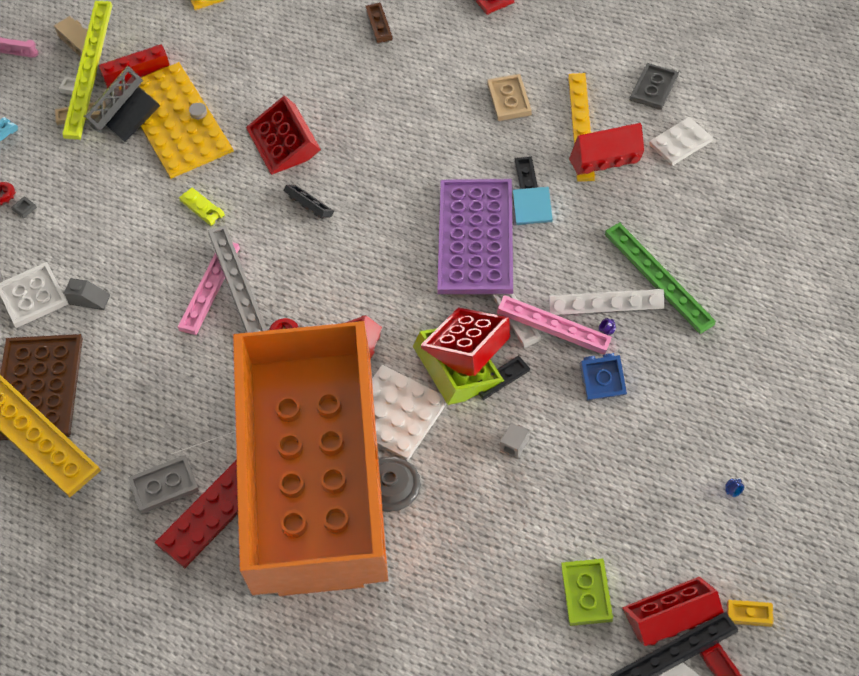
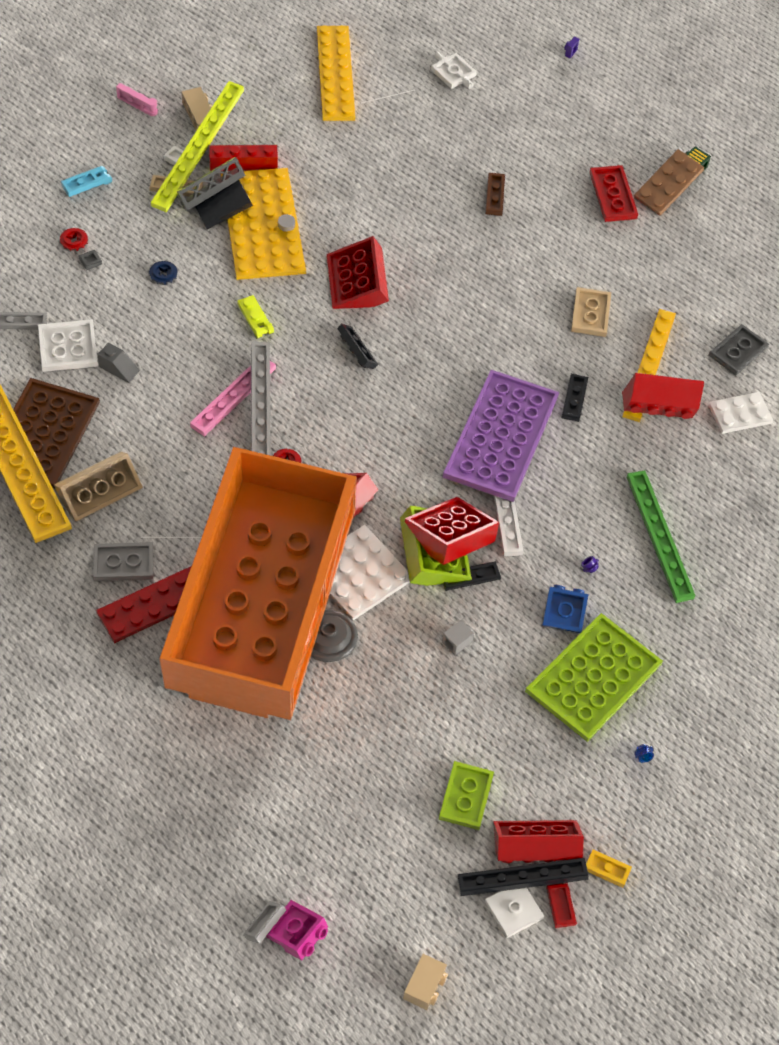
camera: 10 degrees right, 0 degrees up
bright pink plate [497,295,612,355] -> none
medium azure tile [513,187,553,225] -> none
white plate [549,289,664,315] -> none
none -> tan slope [54,452,143,522]
none -> dark blue gear [149,261,178,285]
none -> lime plate [525,613,663,742]

